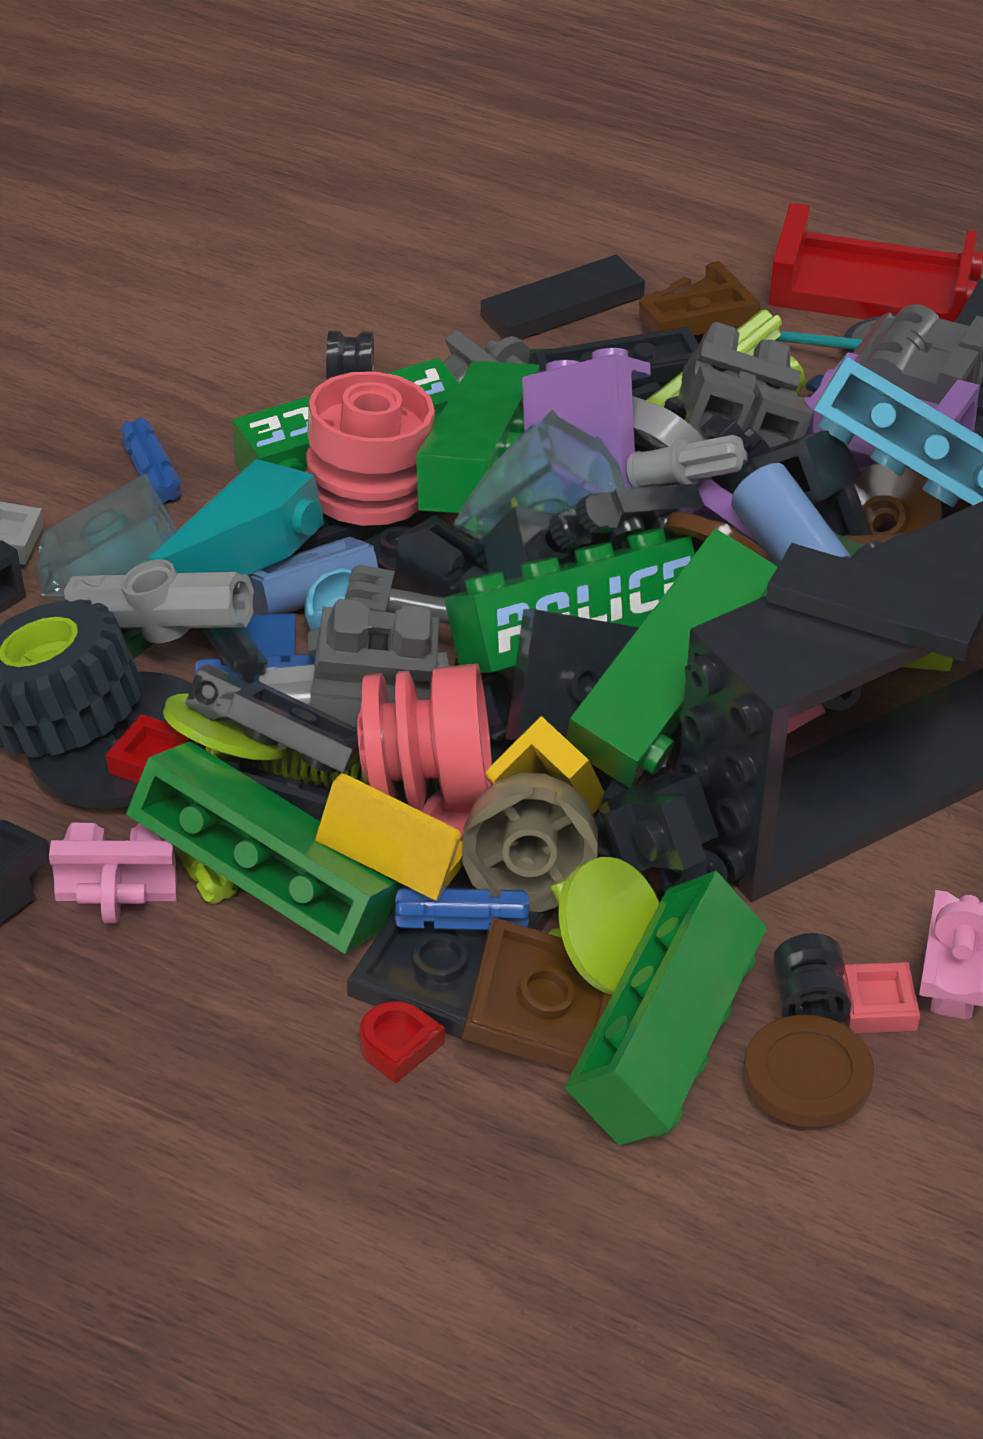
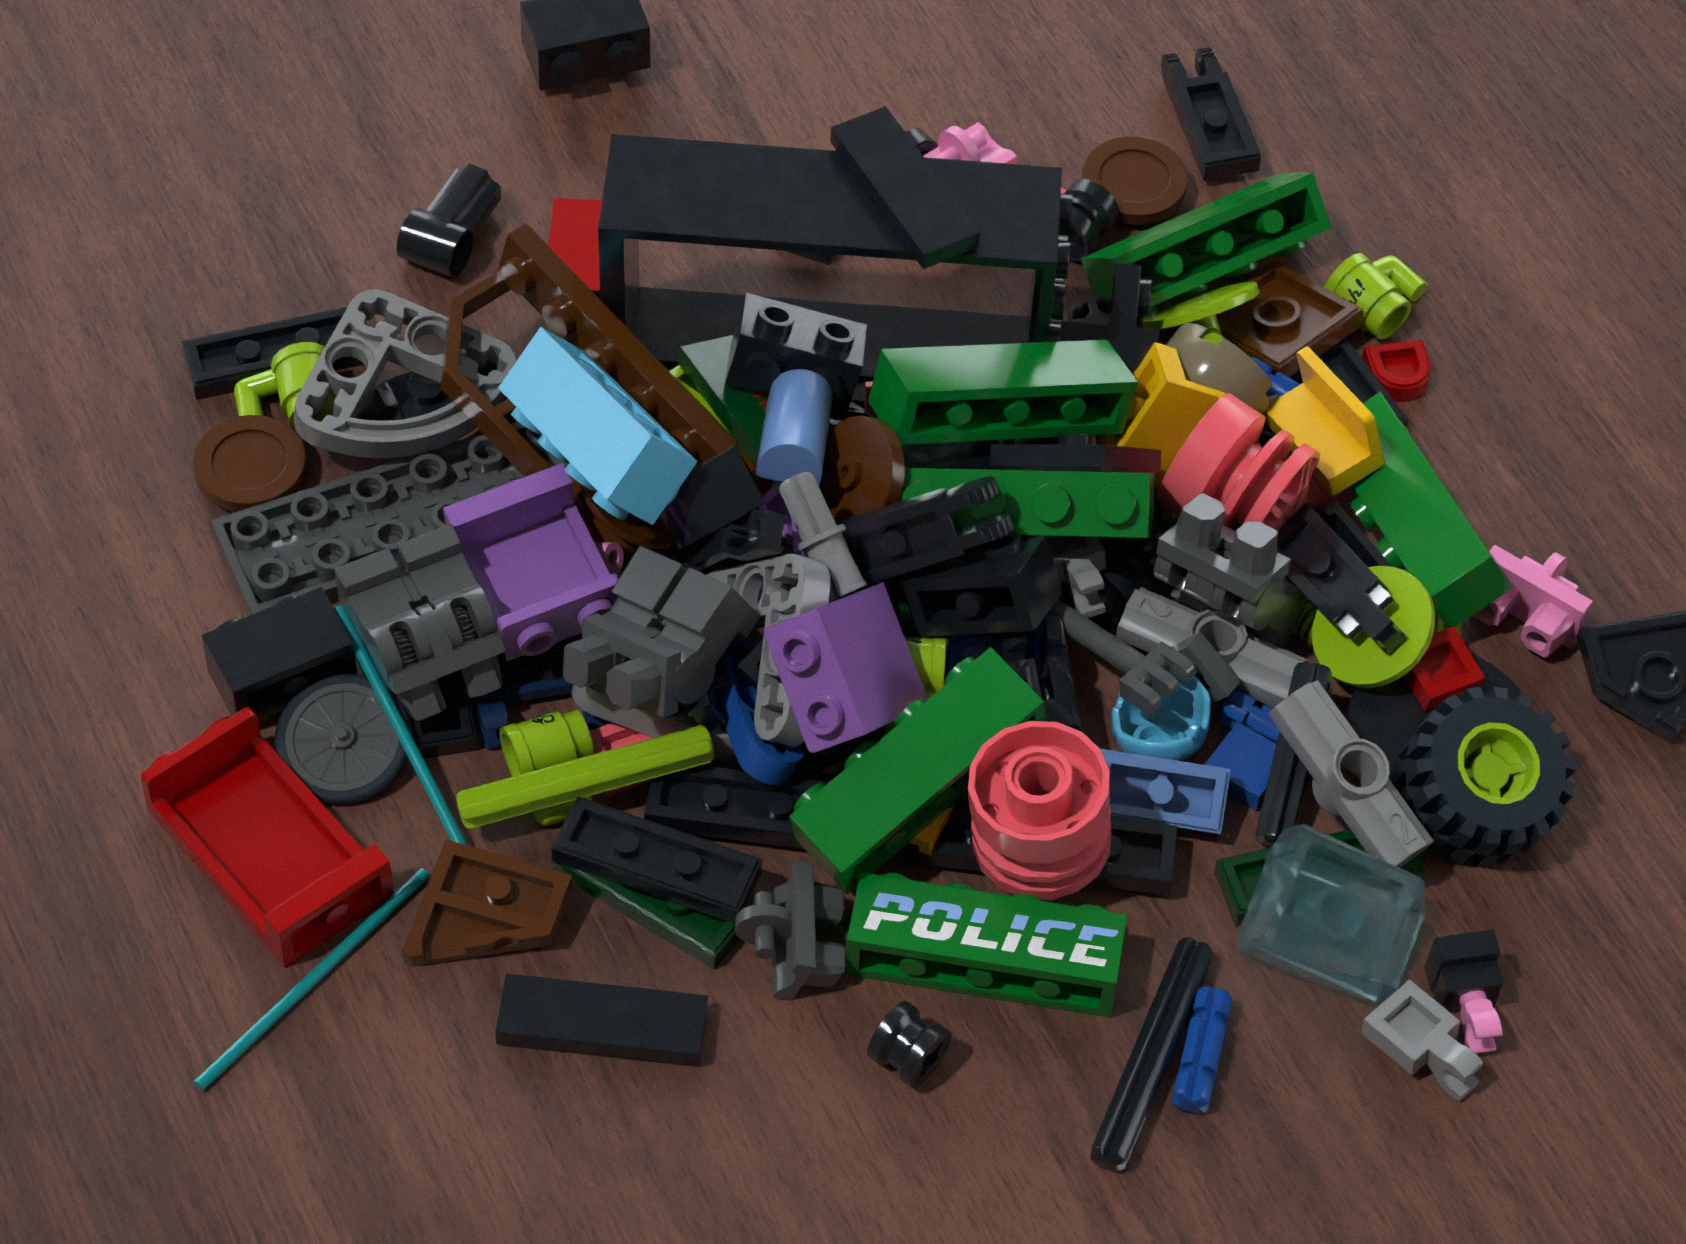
camera: 145 degrees left, 10 degrees up
teal slope [148,459,324,575] -> none
clear light blue slope [453,409,626,542] -> none
none -> teal piece [193,868,430,1091]
none -> black axle [1090,937,1212,1172]
none -> black hinge [1161,47,1261,181]
none -> lime piece [1324,253,1428,340]

